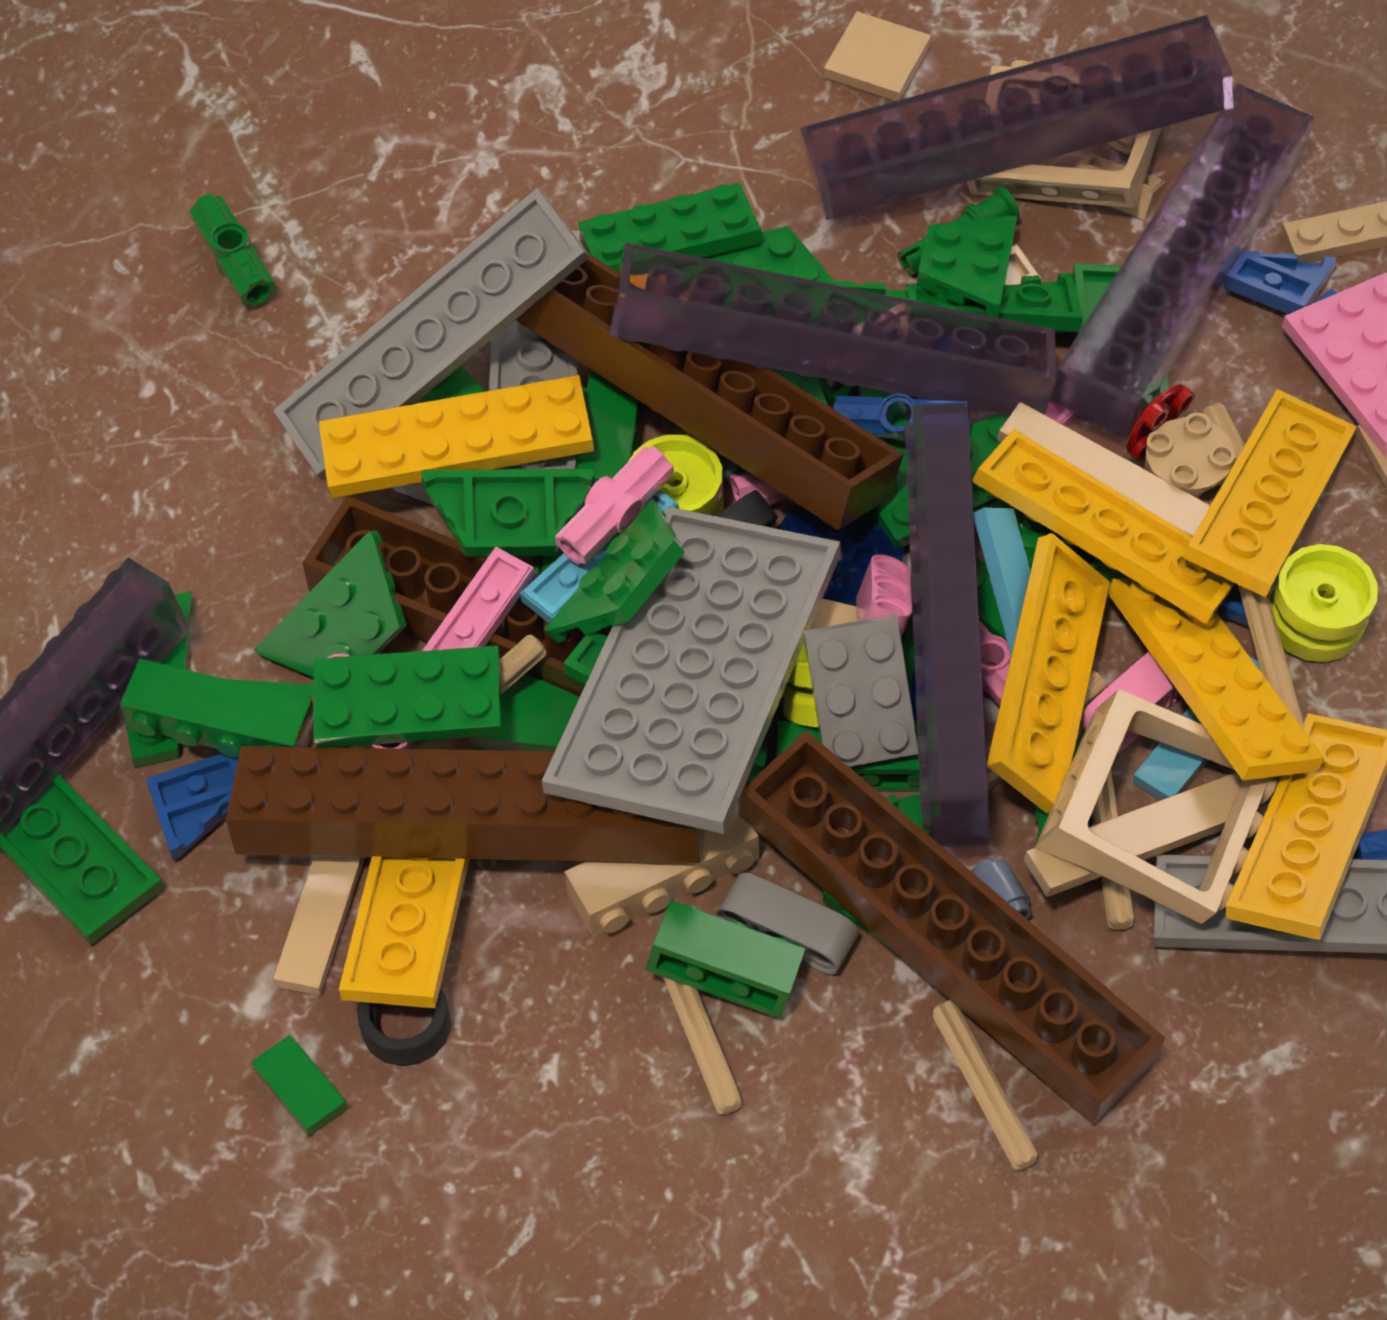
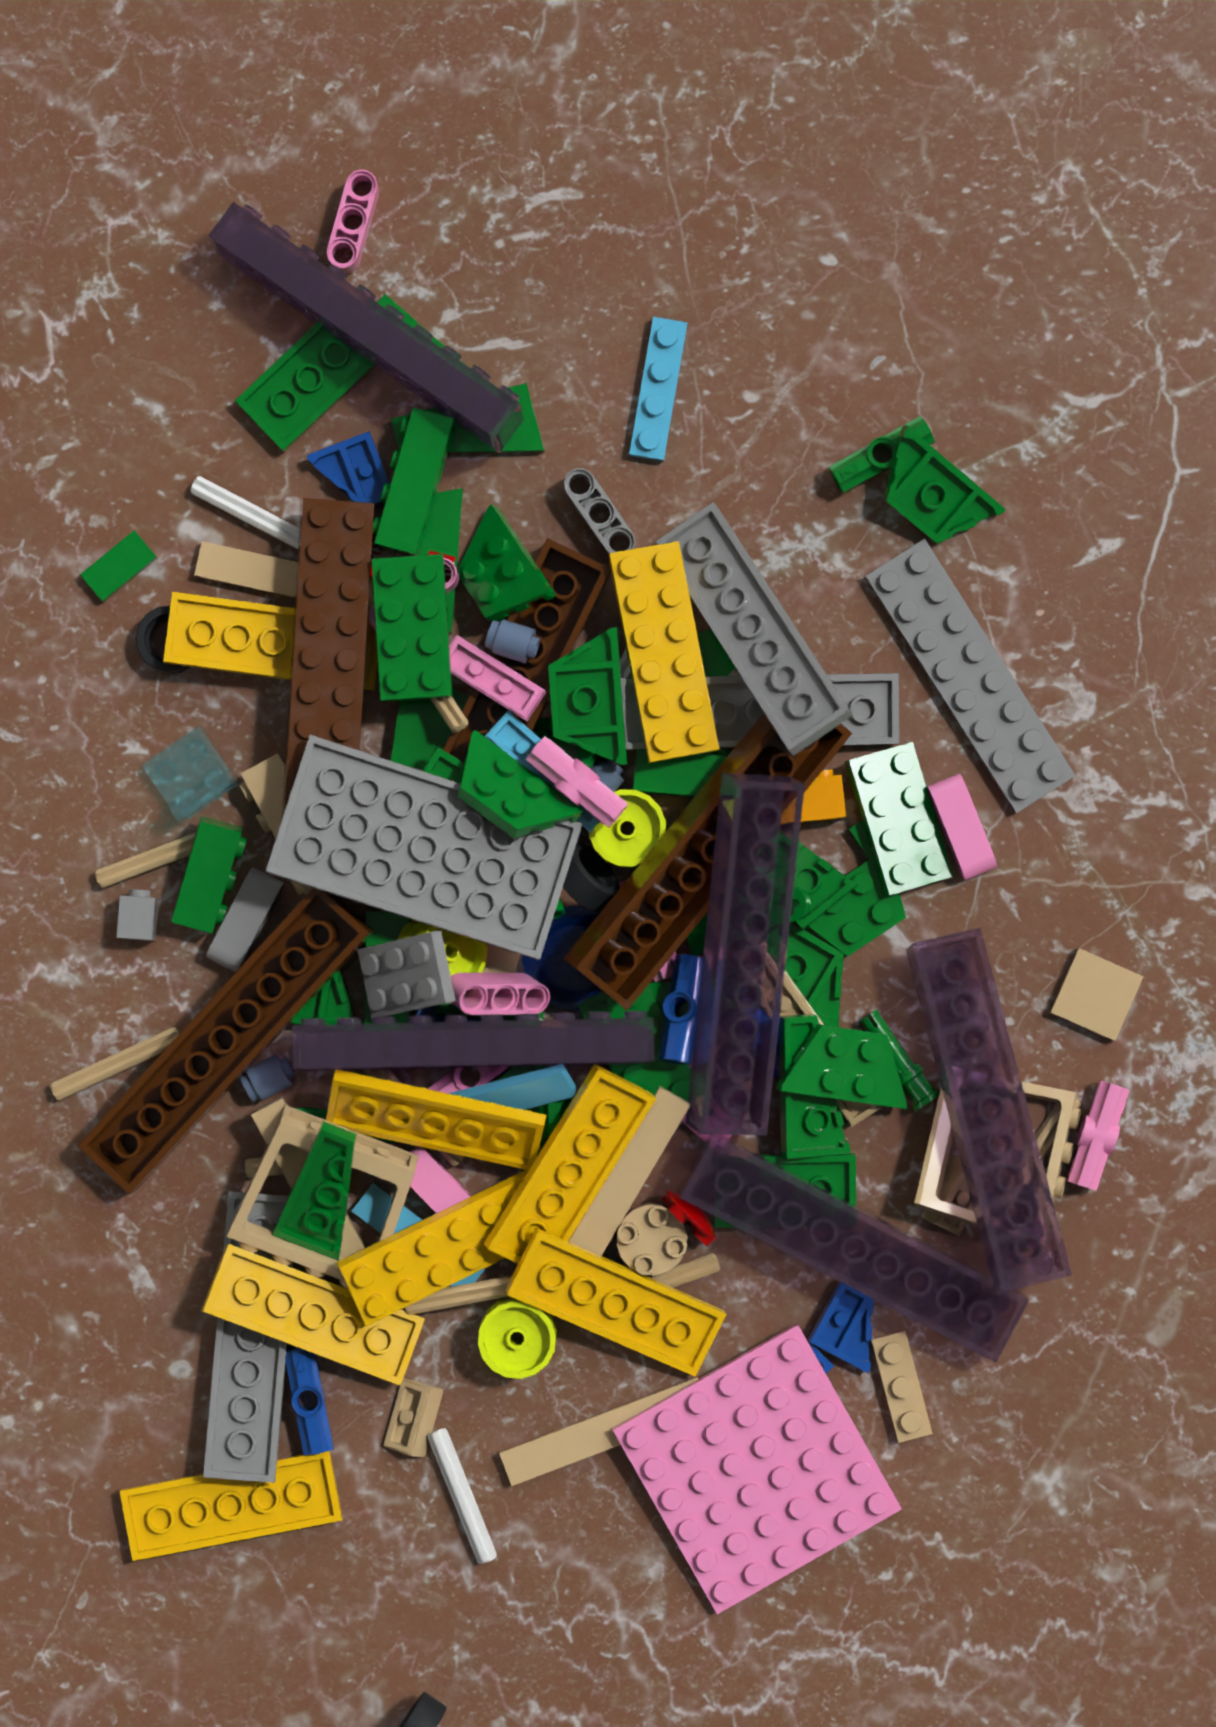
camera: 85 degrees right, 30 degrees up
none -> light grey brick [117,889,159,941]
none -> clear light blue bracket [143,727,240,823]
none -> white axle [190,476,299,549]
none -> green wing [272,1121,357,1261]
none -> sand blue brick [485,619,540,663]
none -> light grey beam [564,468,635,556]
none -> medium azure plate [629,317,688,462]
none -> light grey plate [864,539,1076,814]
none -> green wing [883,424,1006,544]
none -> bright pink beam [927,773,997,881]
none -> bright pink piece [1067,1080,1129,1191]

